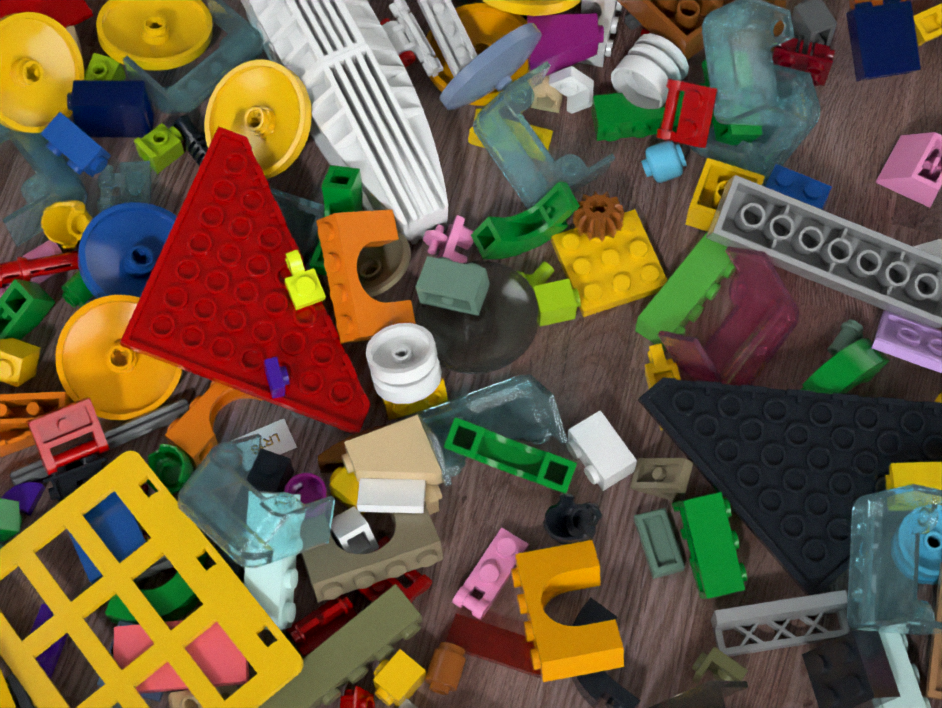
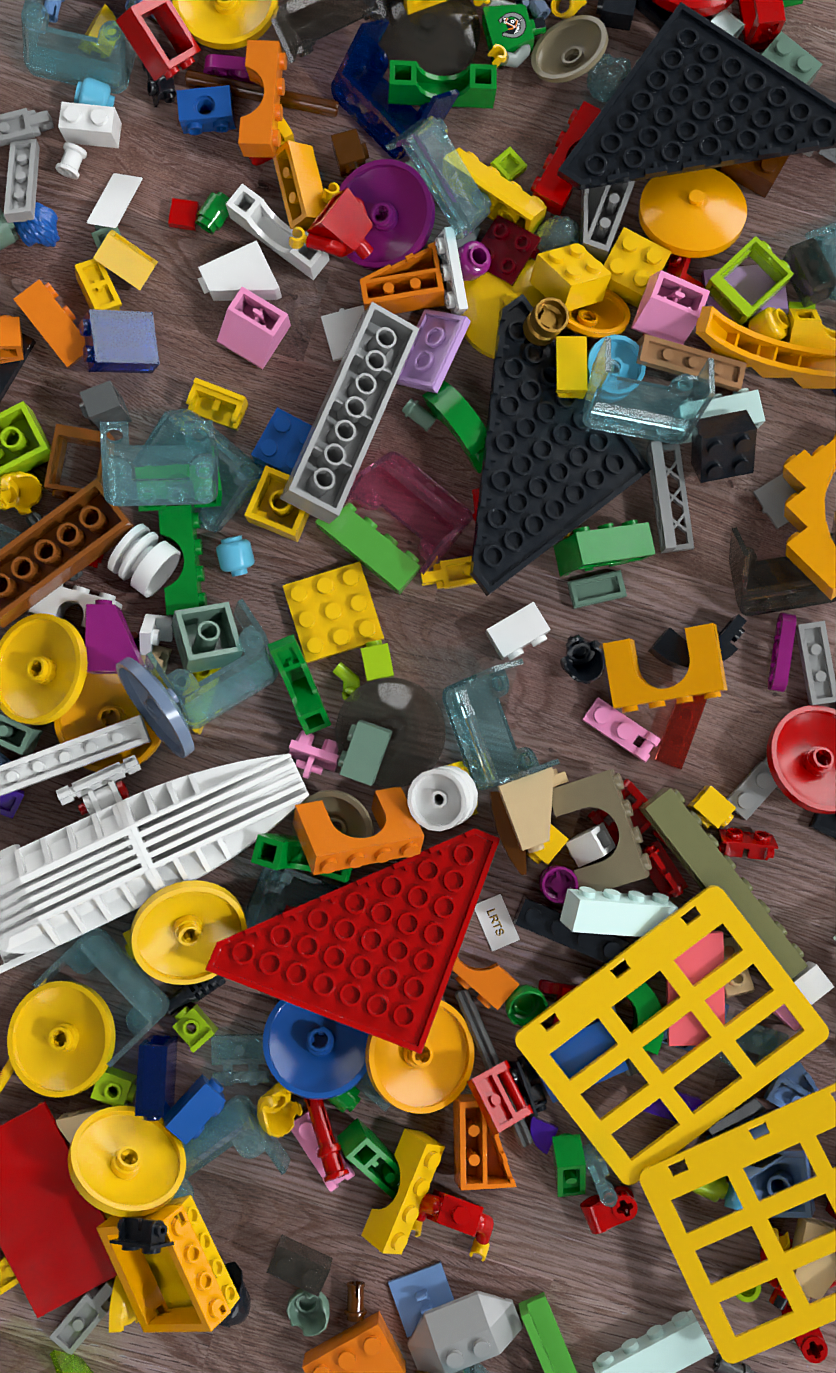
camera: 90 degrees left, 20 degrees up
clear light blue windscreen [178,434,335,568] -> none
dark purple plate [264,357,290,399] -> none
neon yellow plate [284,250,326,310] -> none
white tile [357,478,426,513] -> none
dark orange brick [424,642,466,695] -> none
green arch [443,417,577,494] -> none
dark orange gear [573,191,624,242] -> none
dark tan slope [630,458,693,501] -> none
red plate [656,78,717,148] -> none
olive bracket [692,647,748,689] -> none
dark red hinge [768,36,835,86] -> none
none -> sand green brick [171,602,243,674]
none -> yellow hinge [186,377,249,431]

